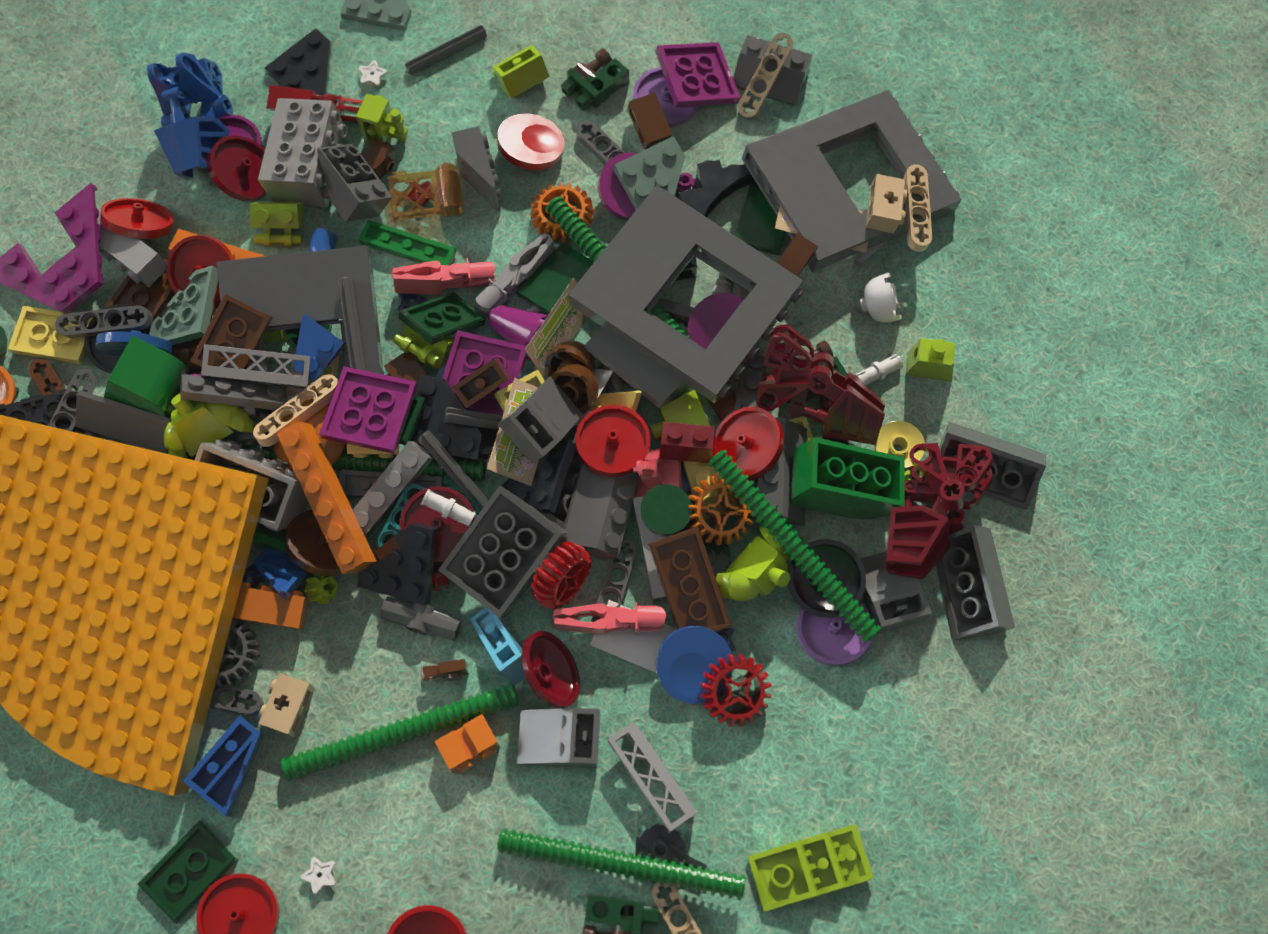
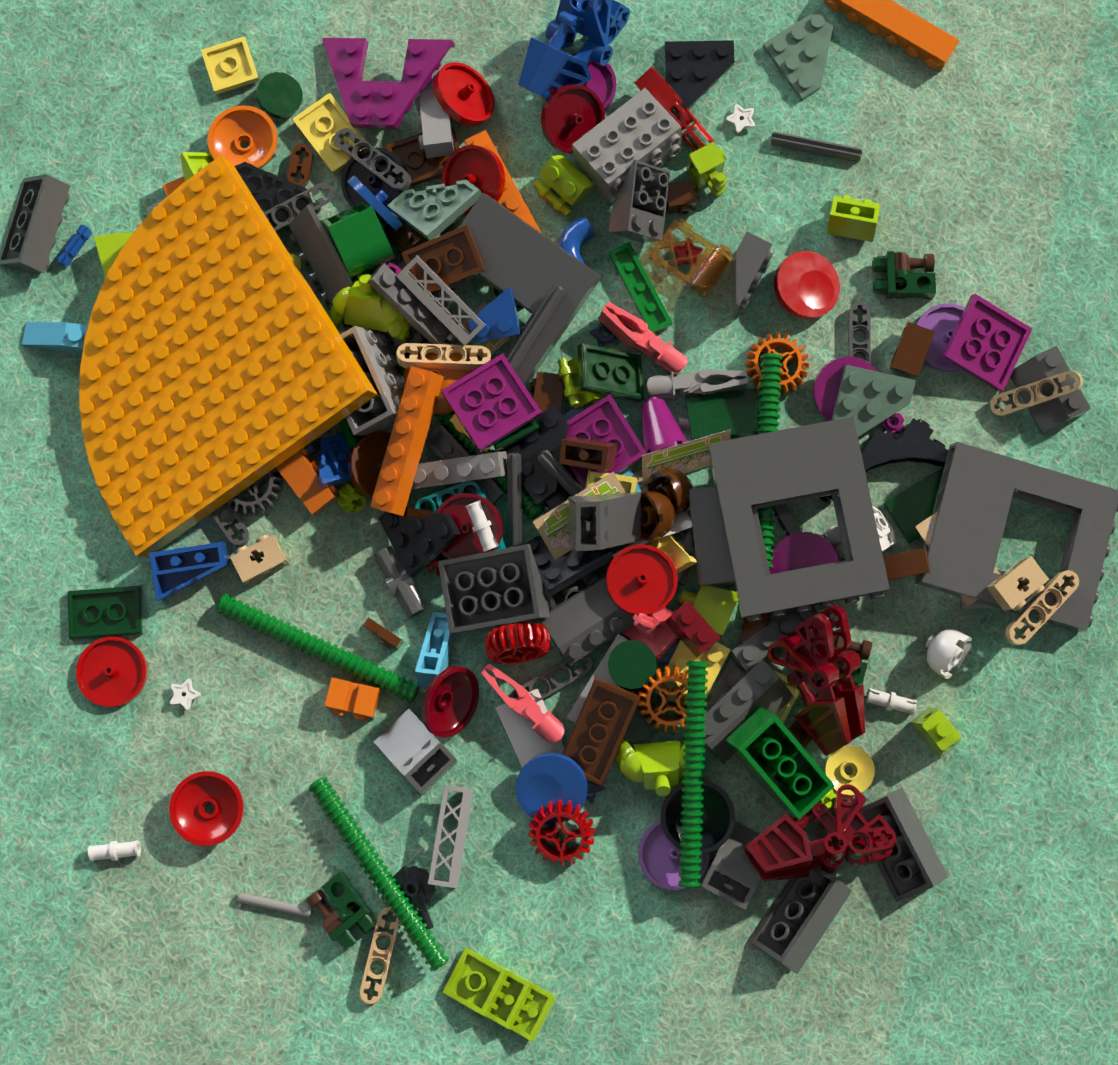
camera: 45 degrees right, 10 degrees up
red piece [712,407,784,480] -> none

